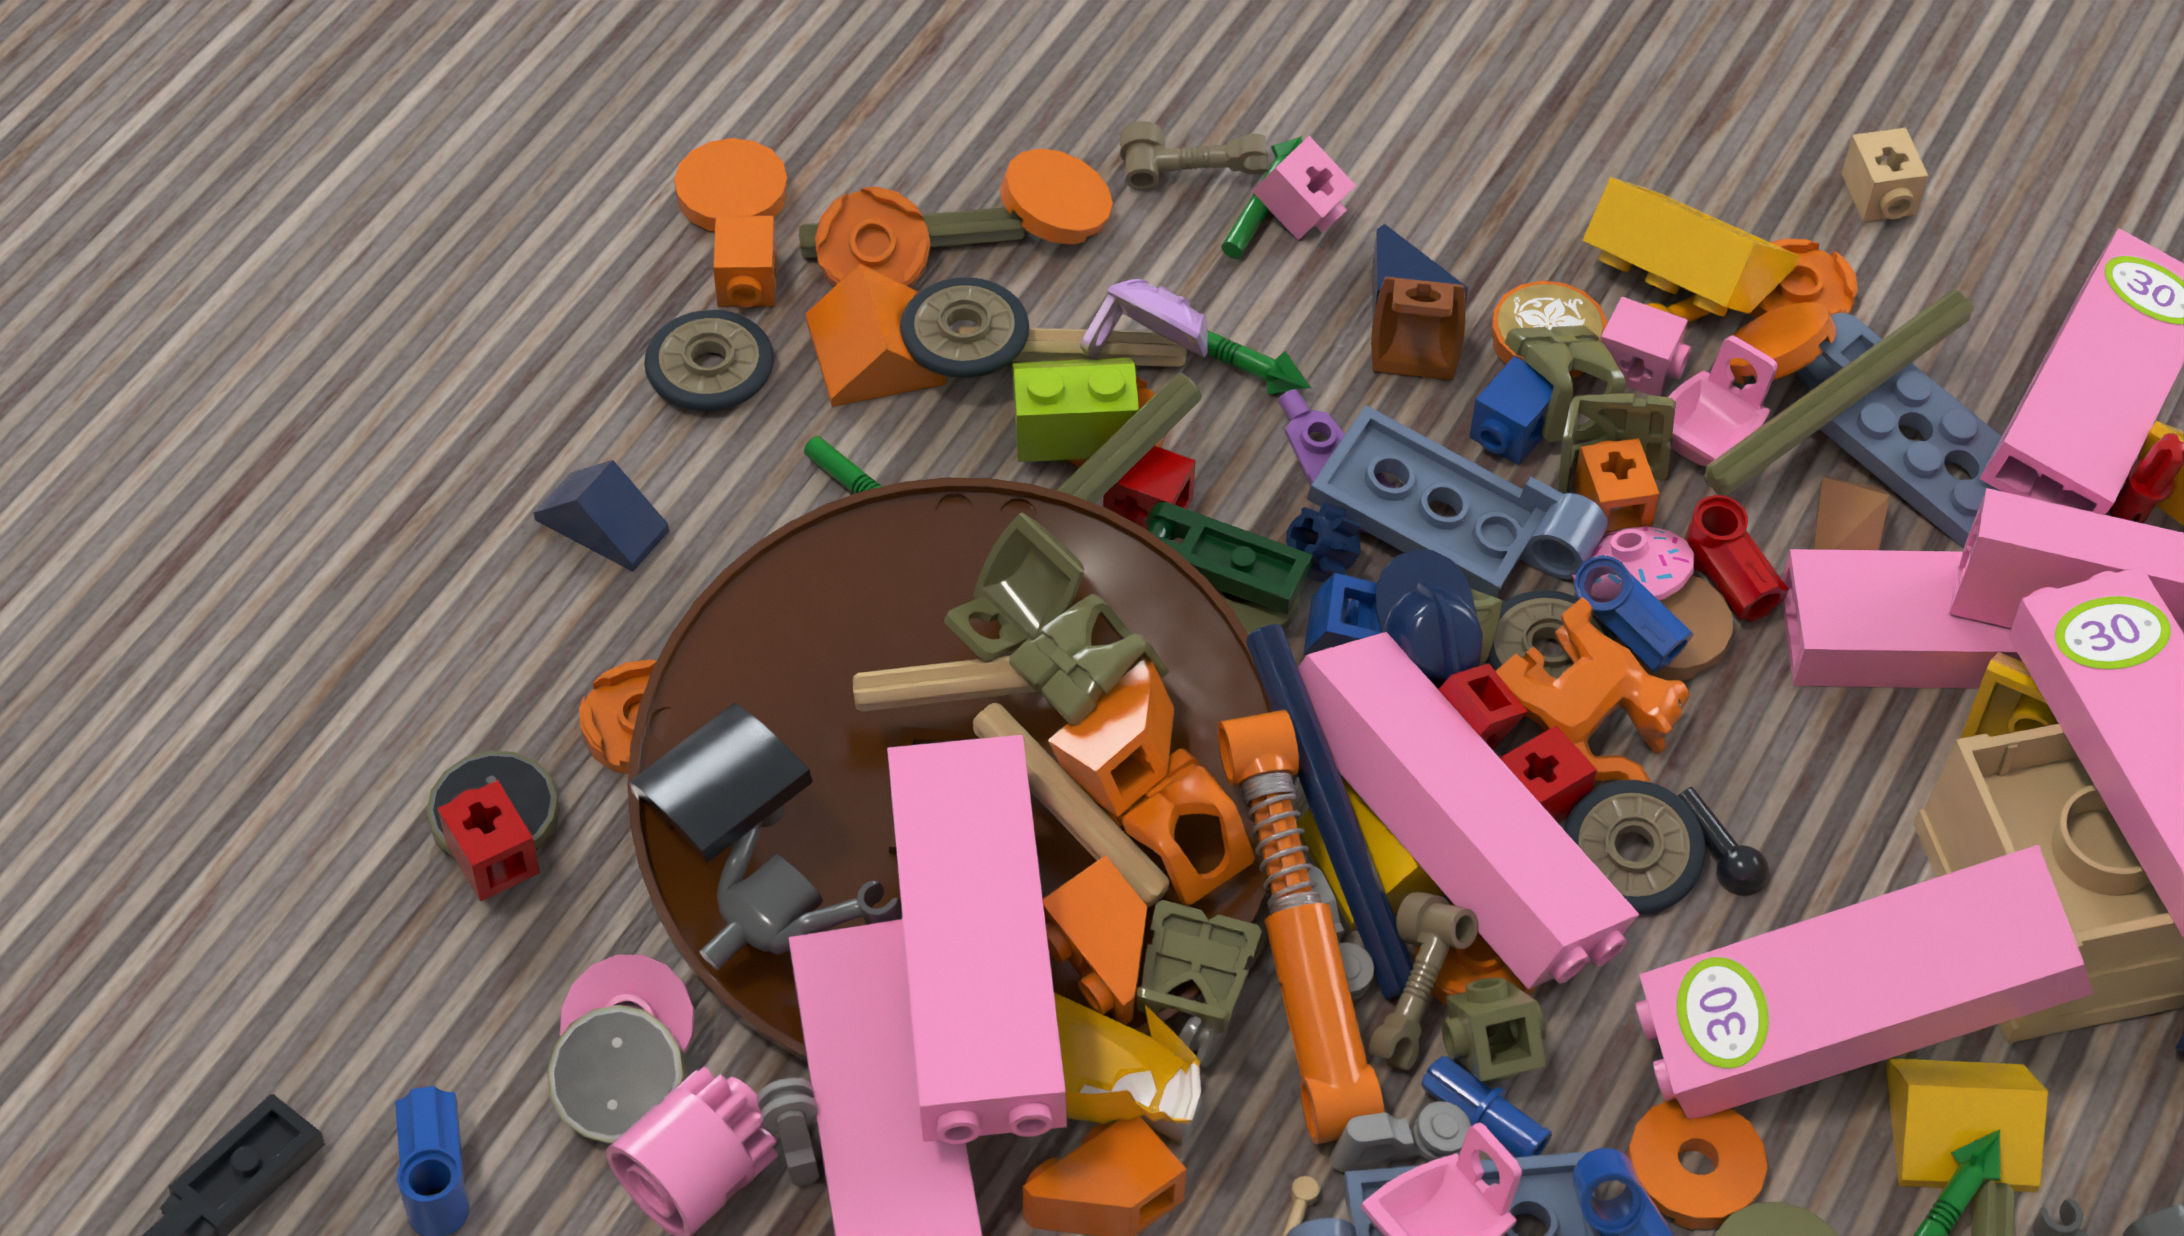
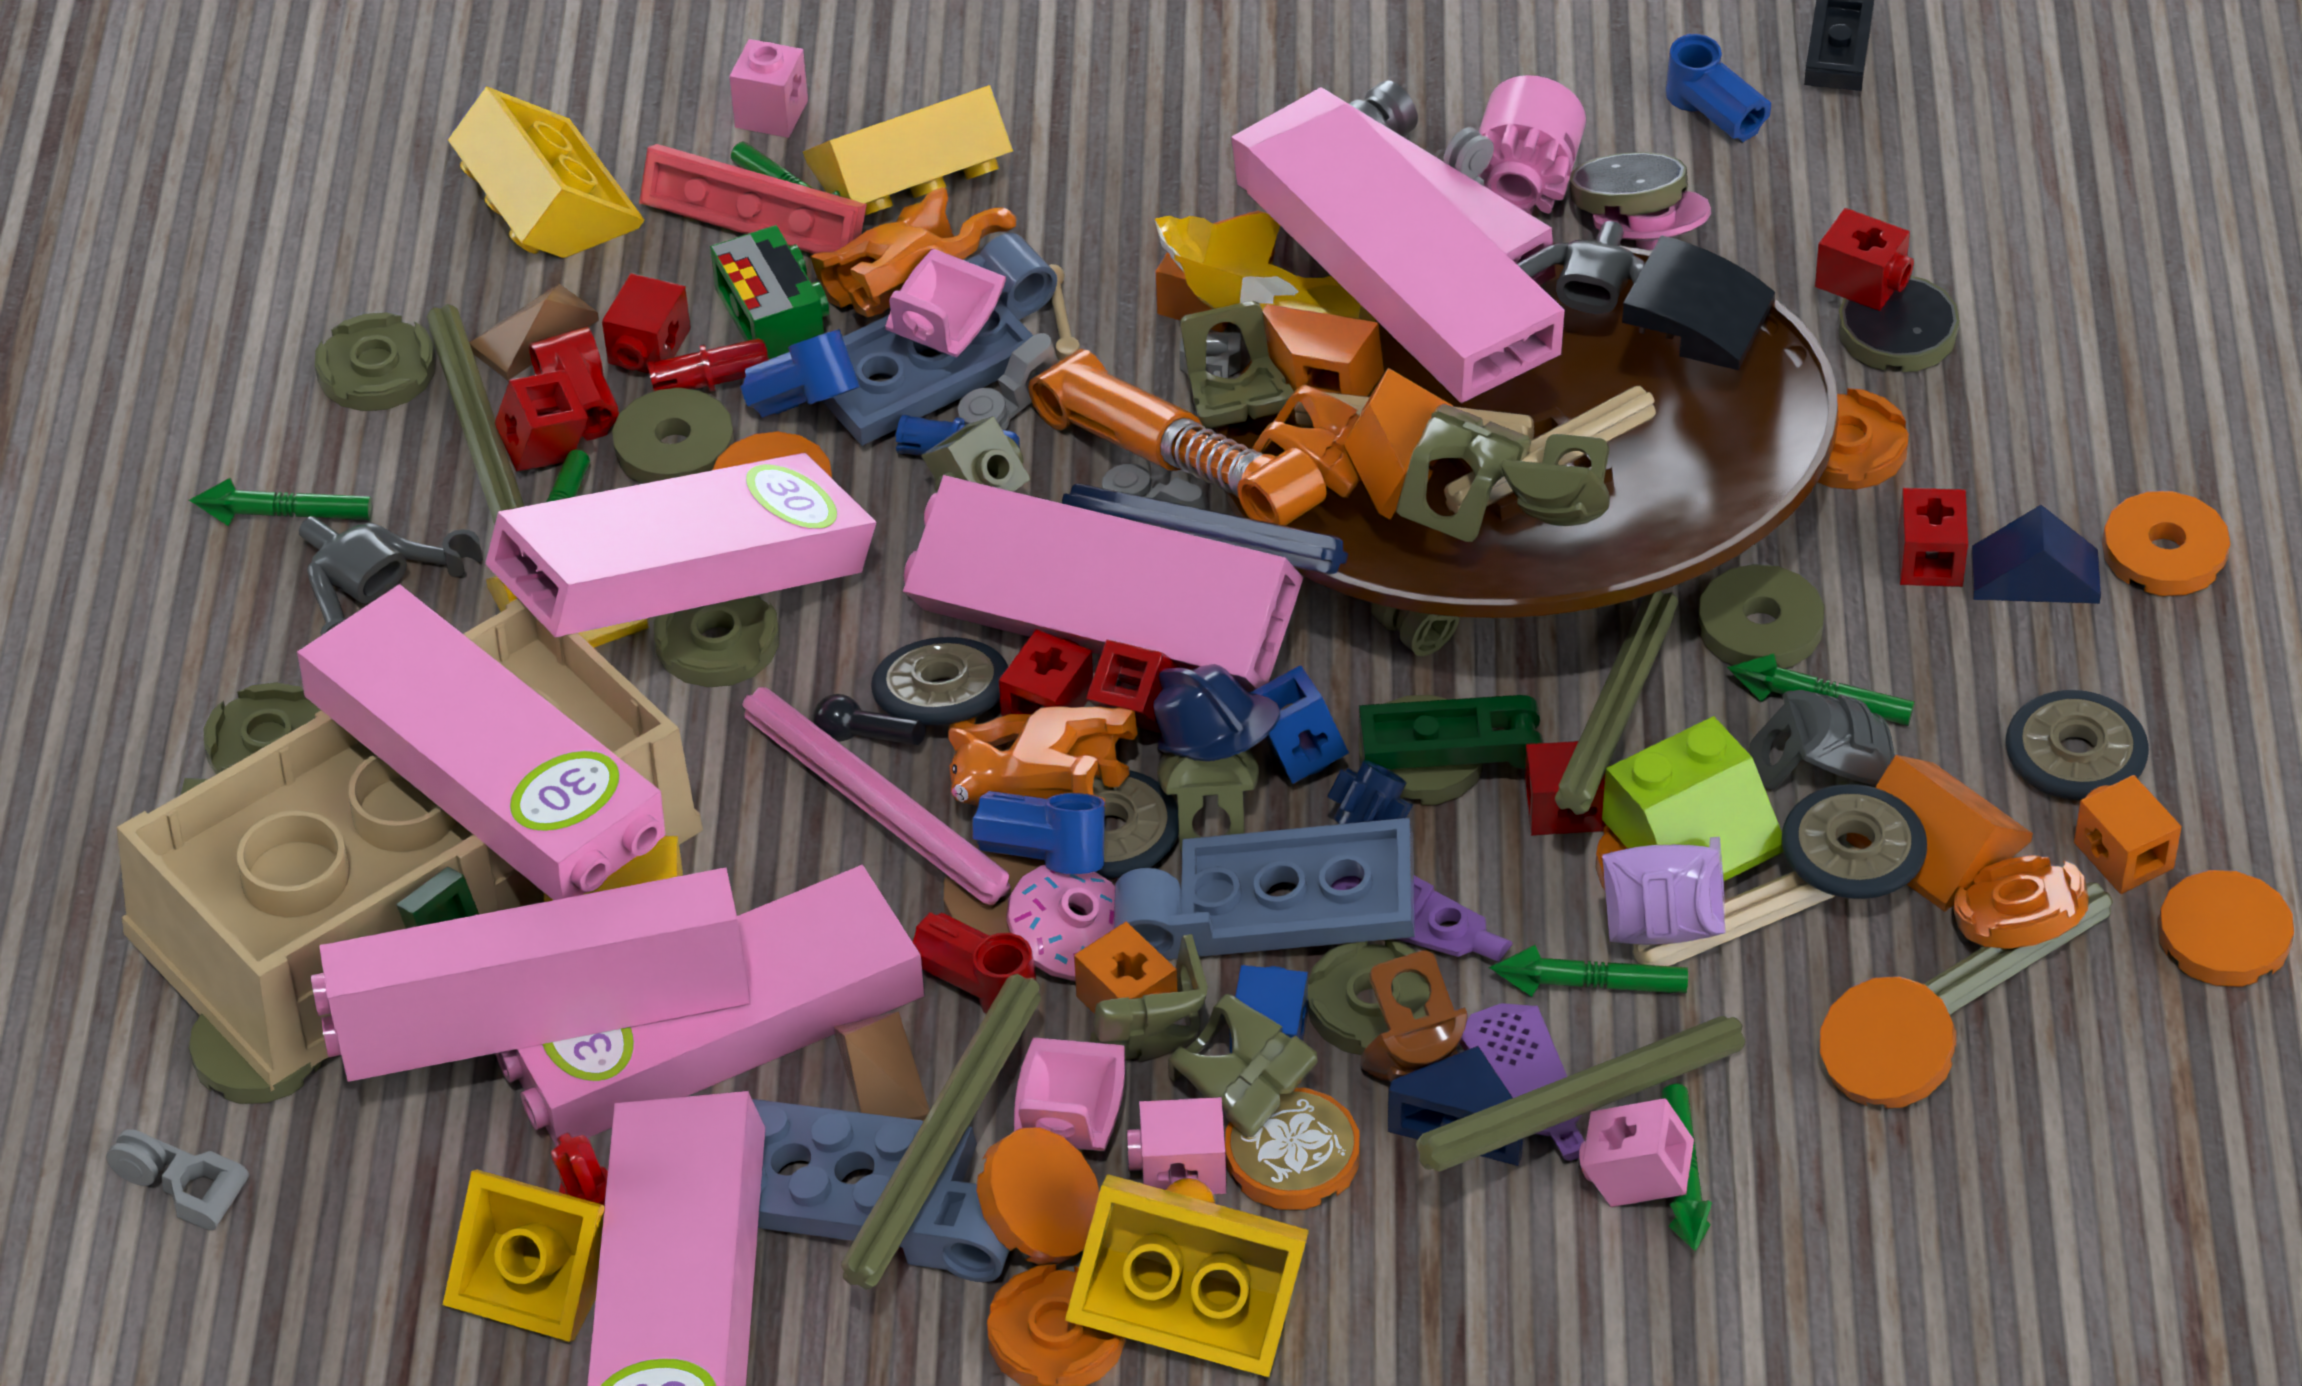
camera: 155 degrees right, 5 degrees down
dark tan brick [1120,121,1268,190] -> none
dark tan brick [1369,892,1478,1071] -> none
none -> bright pink axle [742,687,1011,905]
none -> olive tile [1308,940,1430,1055]
none -> olive axle [1416,1016,1745,1172]
none -> medium lavender piece [1459,1003,1584,1160]
none -> dark grey piece [1750,690,1895,790]
none -> red brick [1898,488,1968,587]
none -> orange tile [2102,491,2230,596]

